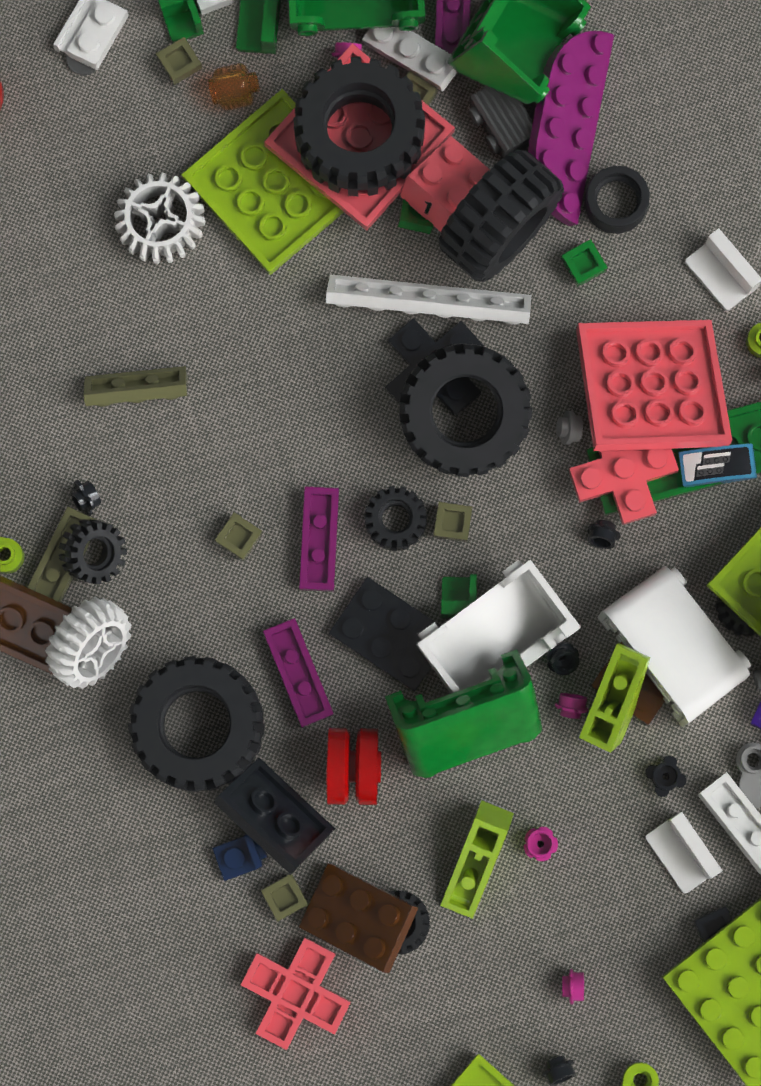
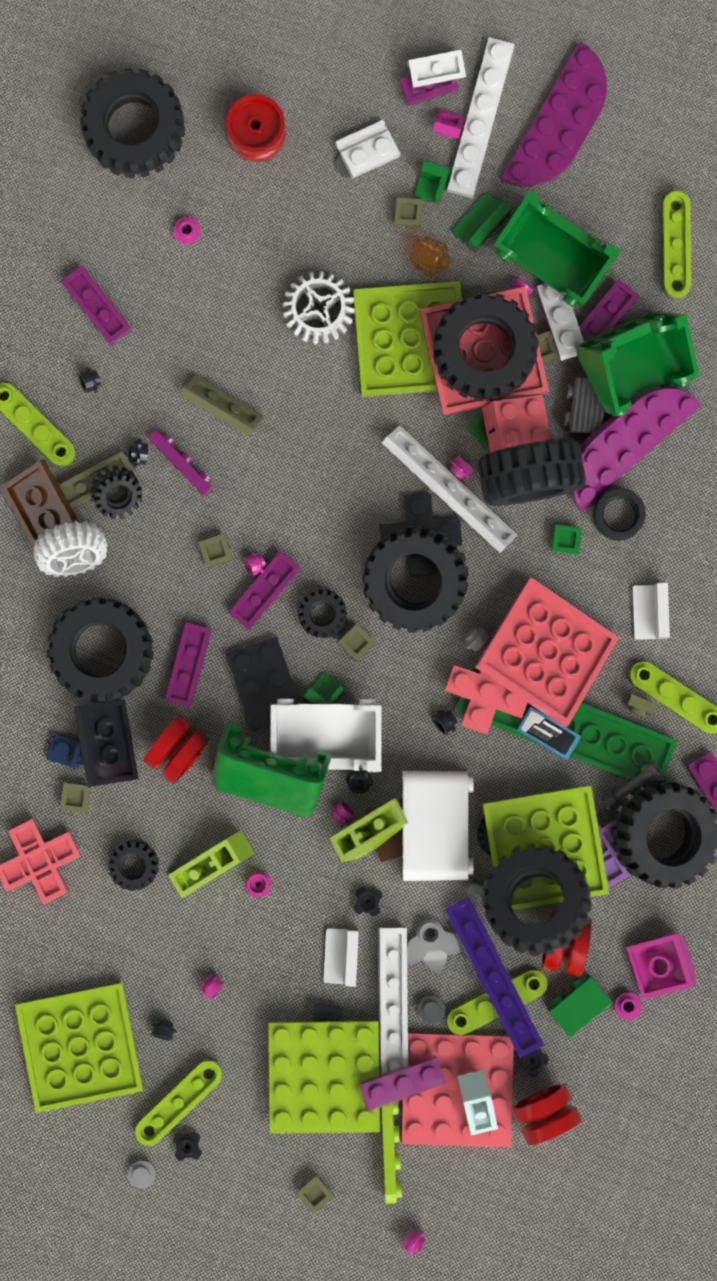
camera: 35 degrees right, 5 degrees up
reddish brown plate [299,863,418,973] -> none
none -> magenta plate [148,429,213,498]
none -> dark pink plate [244,551,267,577]
none -> dark pink plate [449,455,474,480]

